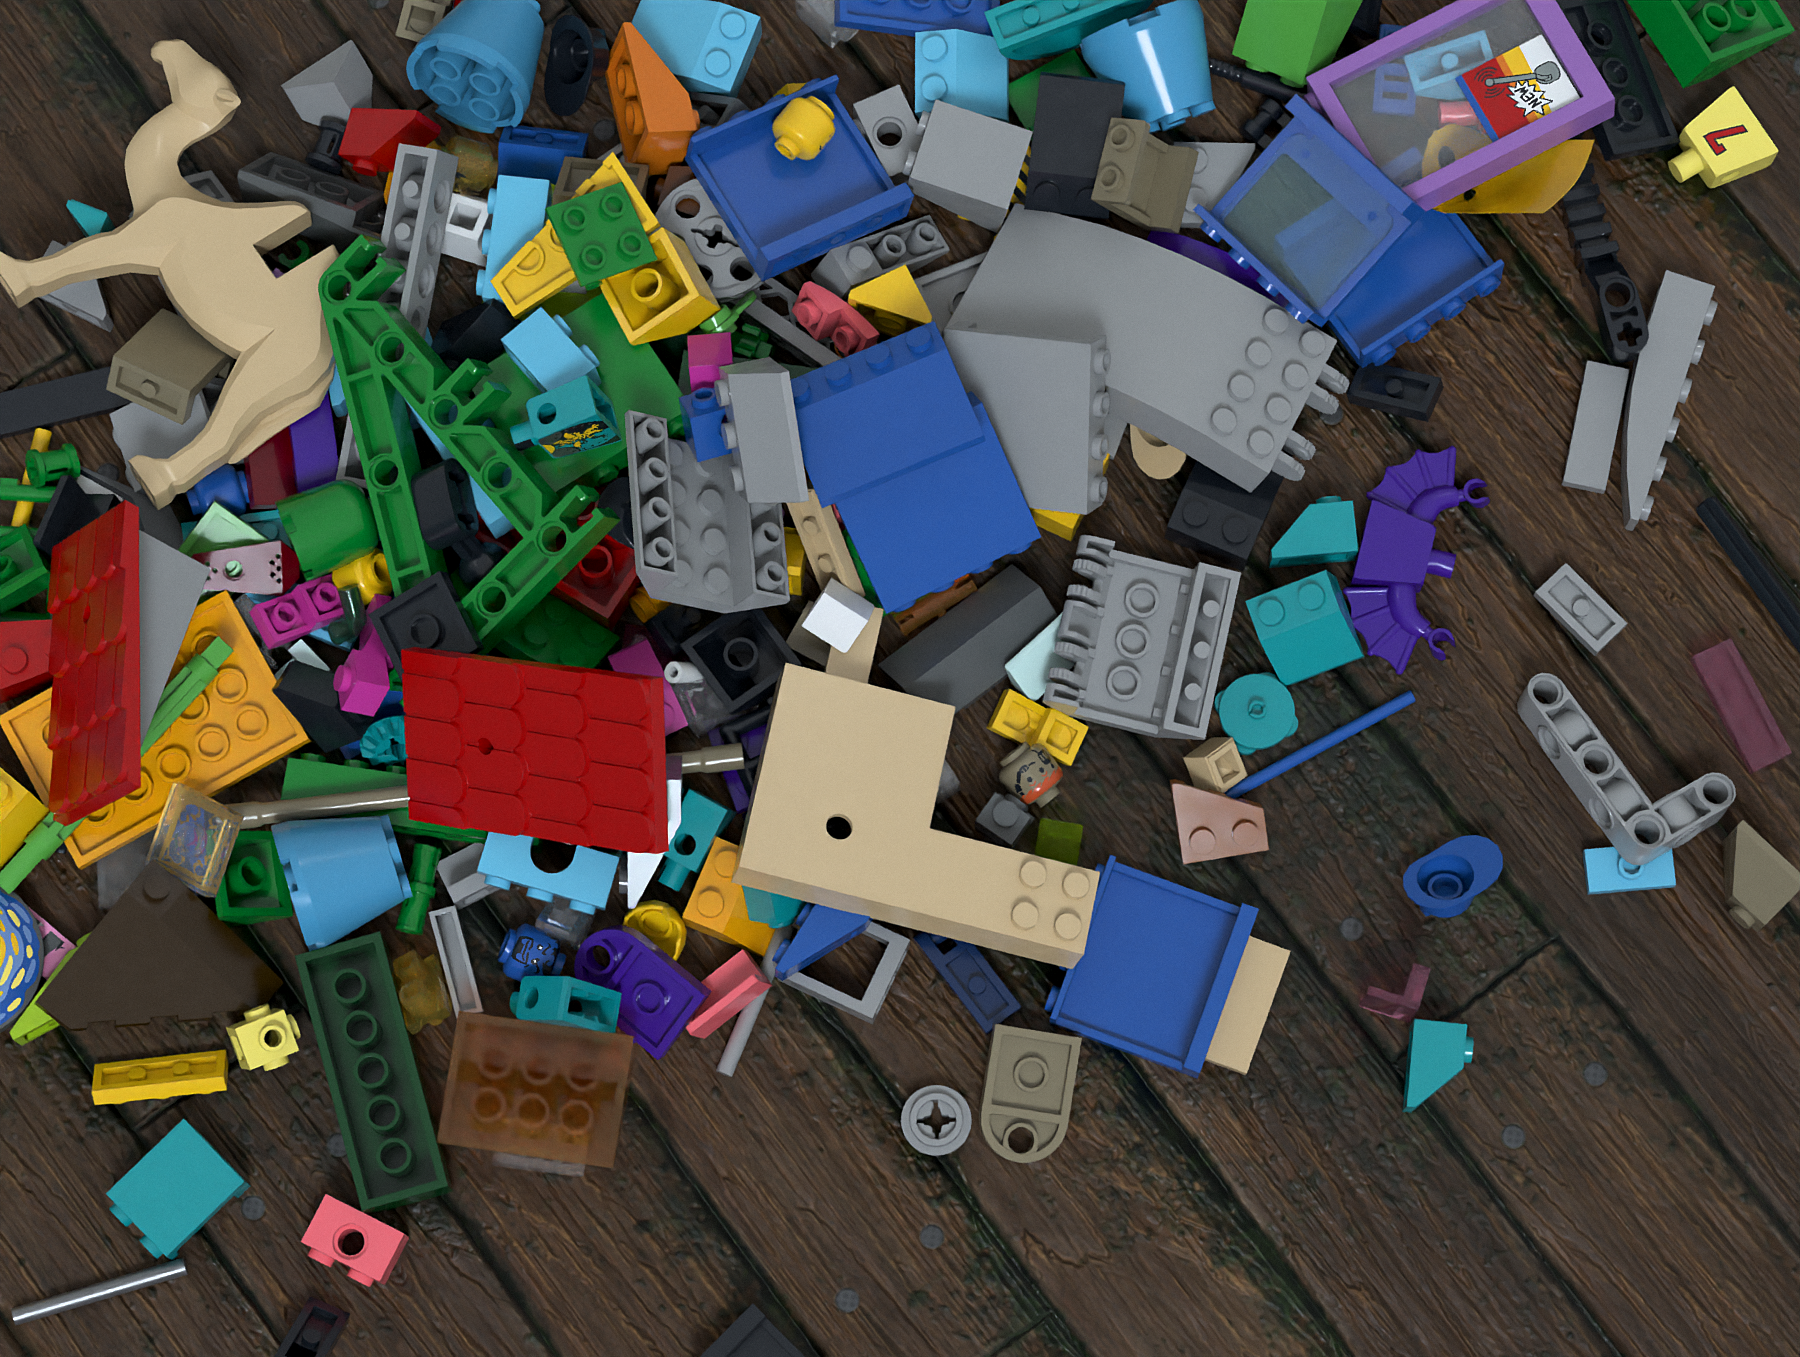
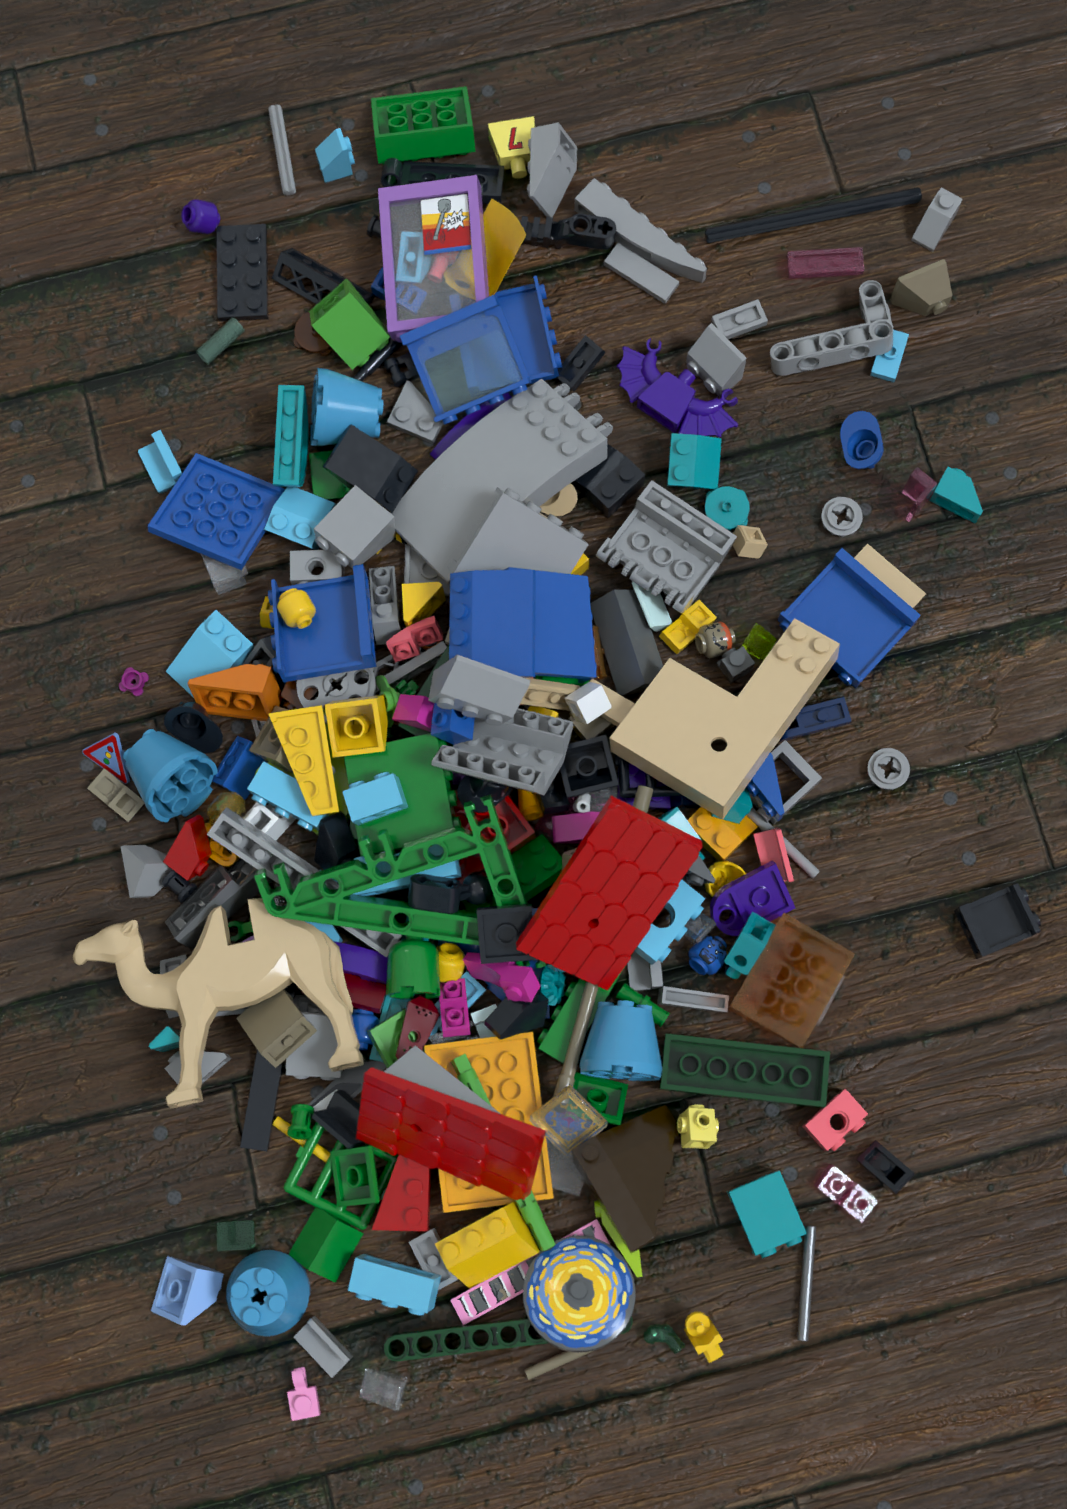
camera: 65 degrees left, 0 degrees up
yellow plate [92,1049,229,1105] -> none
clear green arm [328,584,367,645] -> none
clear yellow hips [393,950,452,1035] -> none
teal torso [510,375,622,458] -> none
green hinge [545,182,657,291] -> none
dark tan tile [978,1024,1082,1163] -> none
dark tan panel [1091,117,1199,234] -> none
wing [1169,779,1269,865] -> none
blue axle [1225,690,1416,799] -> none
teal slope [1268,496,1358,568] -> none
none -> light grey slope [527,122,577,217]
none -> light grey slope [686,323,747,398]
none -> slope [814,1164,878,1223]
none -> light grey gear [821,497,863,538]

